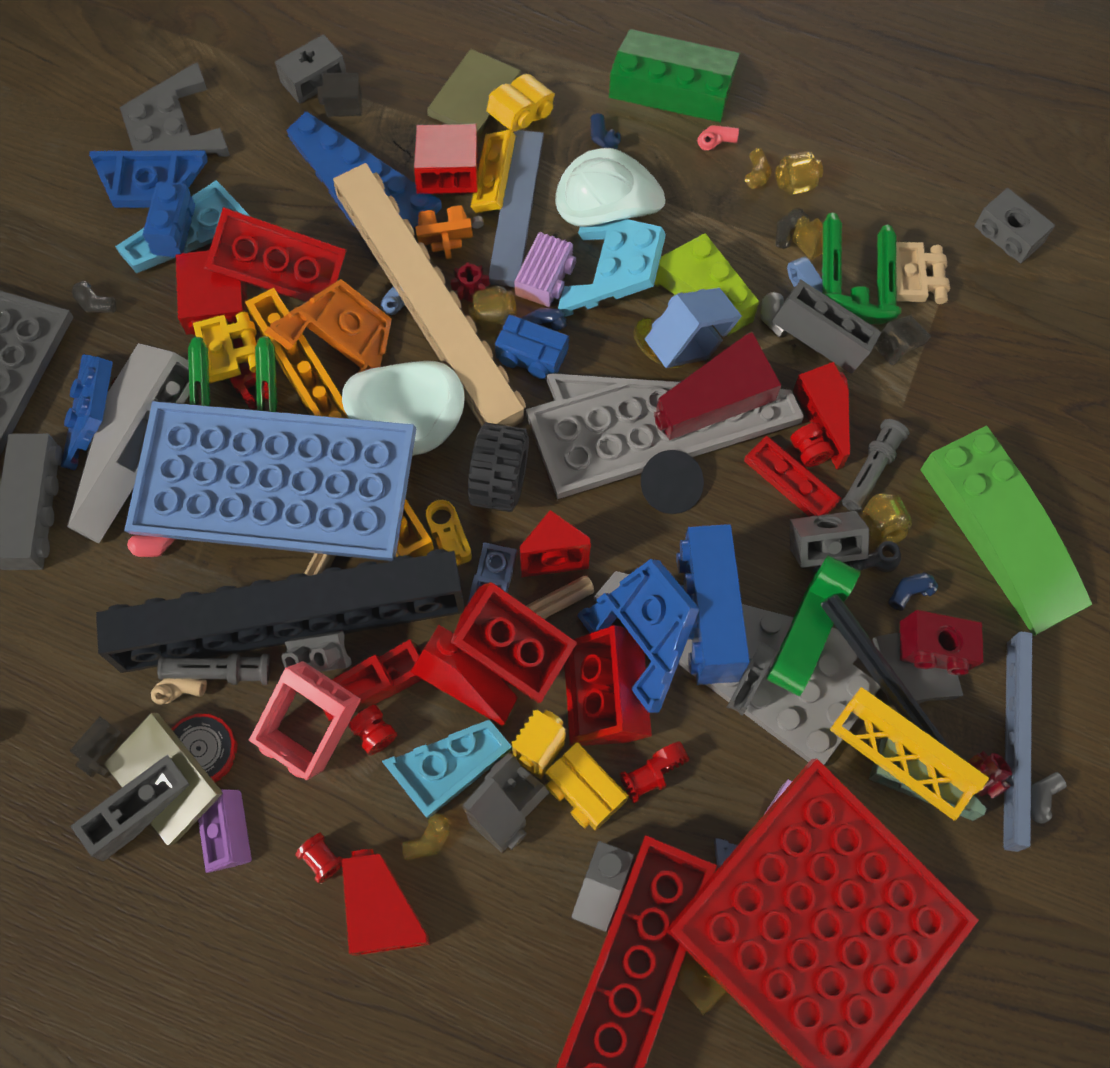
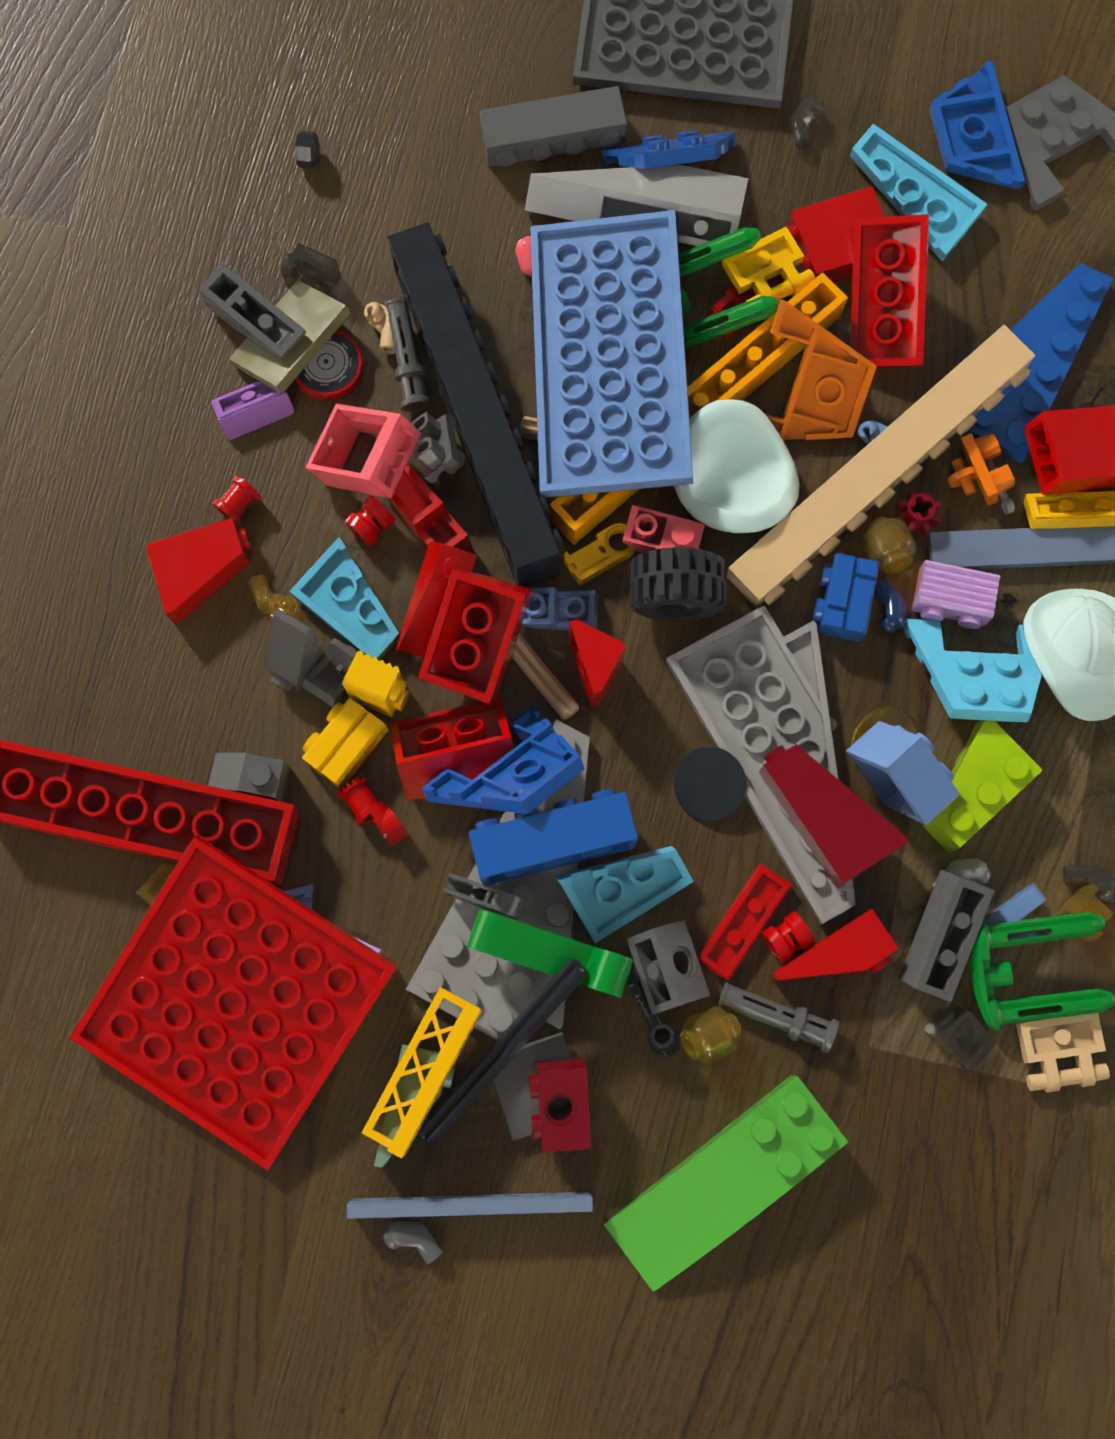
camera: 80 degrees right, 10 degrees up
blue brick [142,181,196,257] -> none
dark blue arm [888,572,938,611] -> none
dark red gear [967,751,1012,799] -> none
none -> medium azure wing [555,846,694,943]
none -> coral slope [622,505,705,554]

